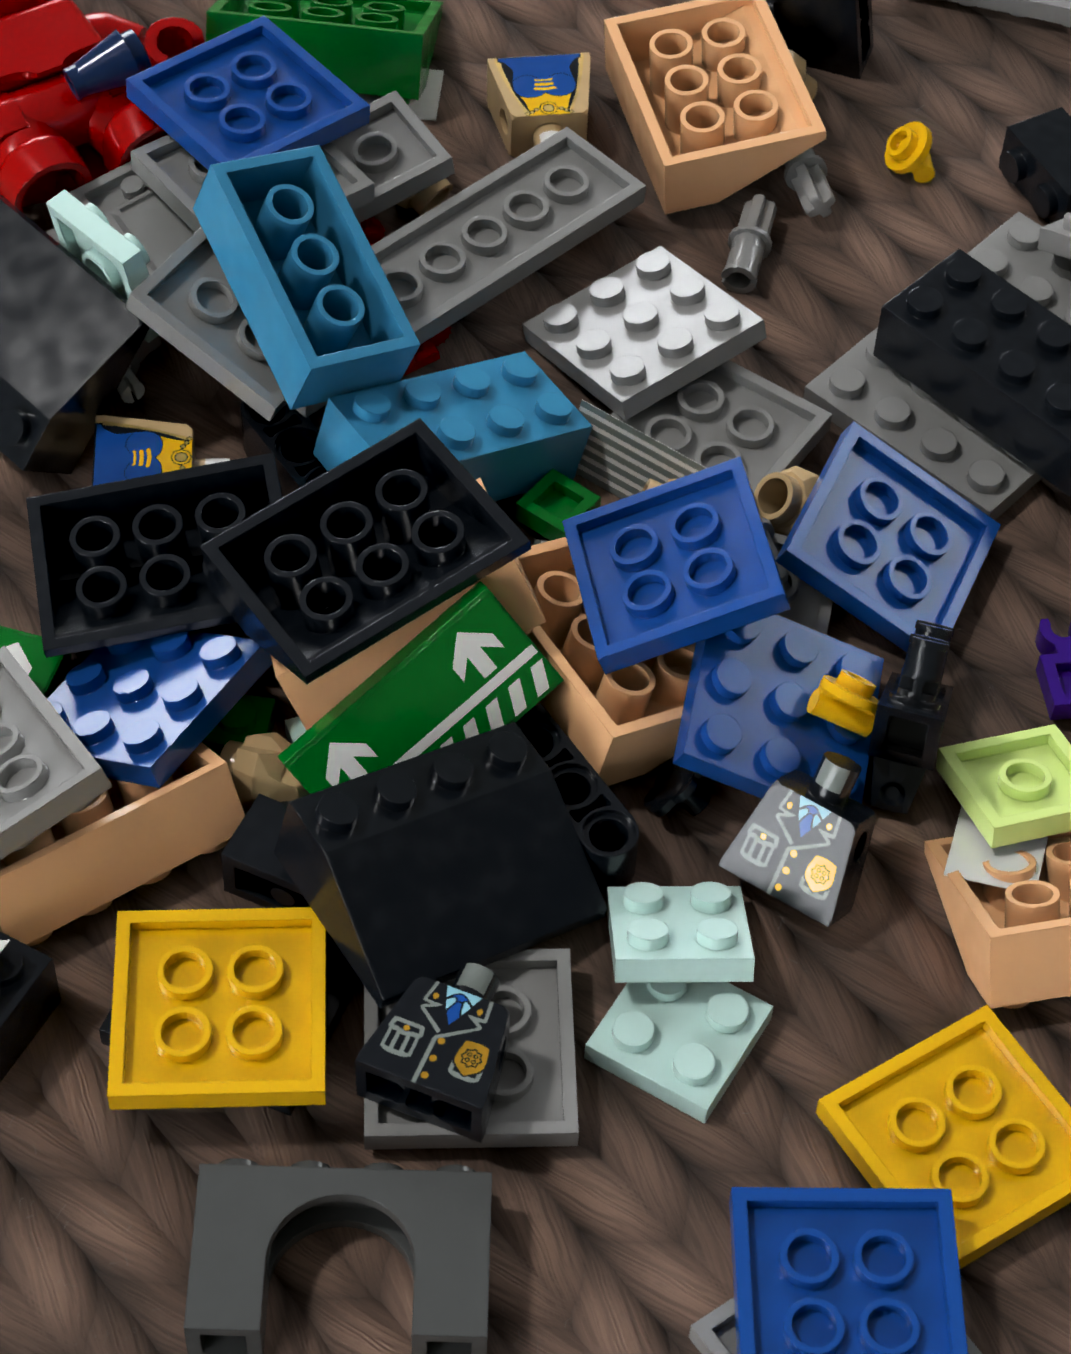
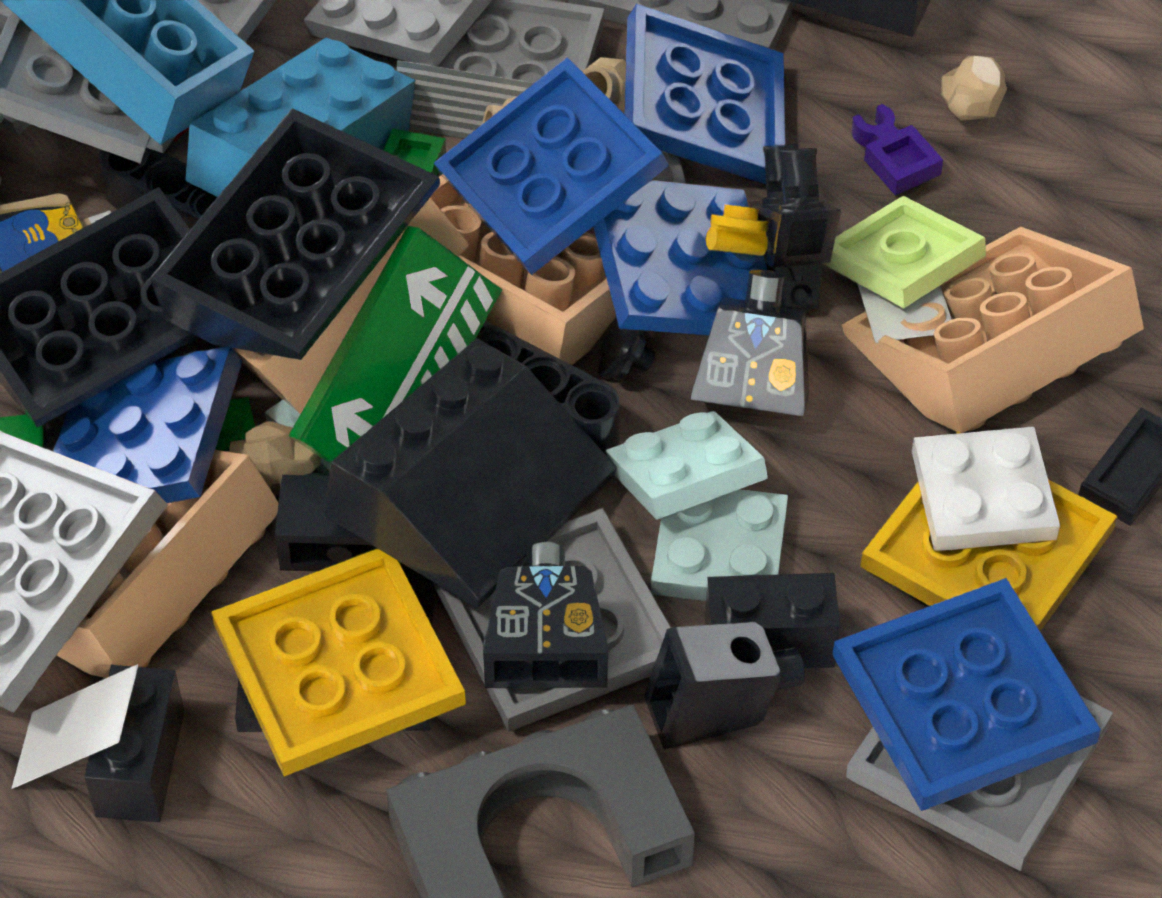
camera: 20 degrees left, 0 degrees up
none -> black torso [644,622,805,750]
none -> black brick [705,573,840,668]
none -> white plate [912,427,1060,551]

